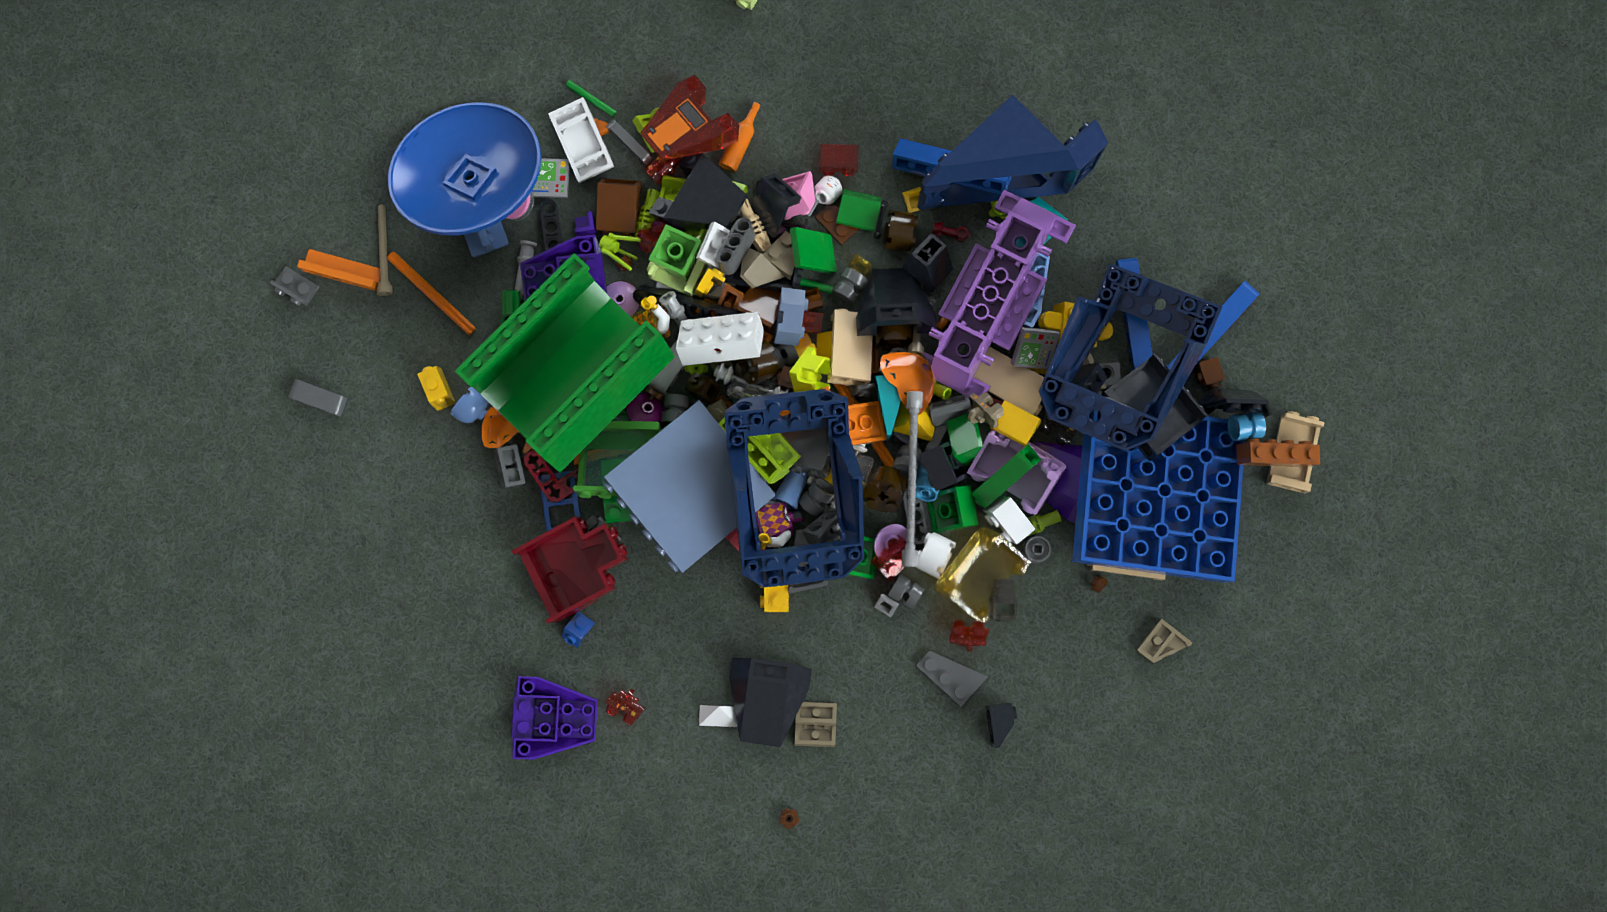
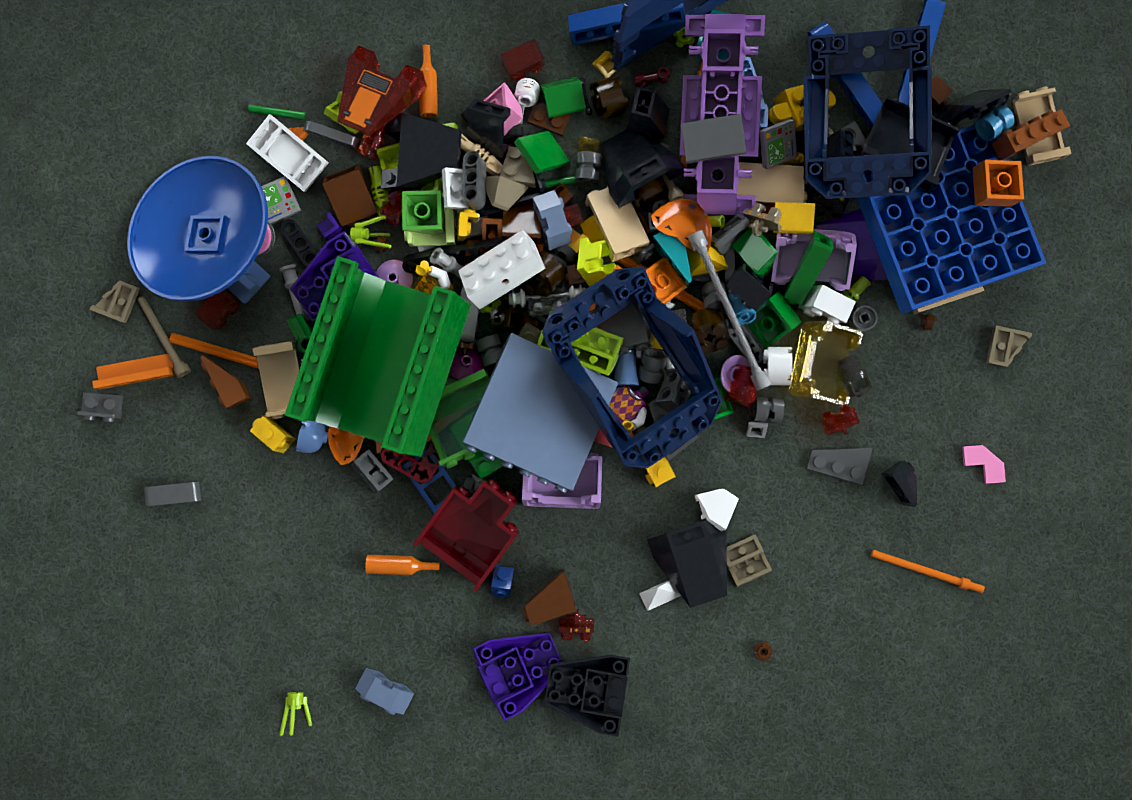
camera: 25 degrees left, 5 degrees up
none -> dark tan wing [90,281,140,323]
none -> clear red brick [194,289,241,330]
none -> dark orange slope [201,355,251,409]
none -> tan panel [252,341,299,419]
none -> lime plant [279,692,312,736]
none -> sand blue brick [355,668,414,715]
none -> orange piece [366,555,440,575]
none -> lavender windscreen [522,453,602,509]
none -> reddish brown slope [523,570,576,626]
none -> black wedge [544,654,630,737]
none -> dark grey tile [681,114,747,164]
none -> white slope [695,489,739,531]
none -> orange bar [871,550,985,593]
none -> bright pink tile [962,445,1006,484]
none -> orange brick [973,160,1024,207]

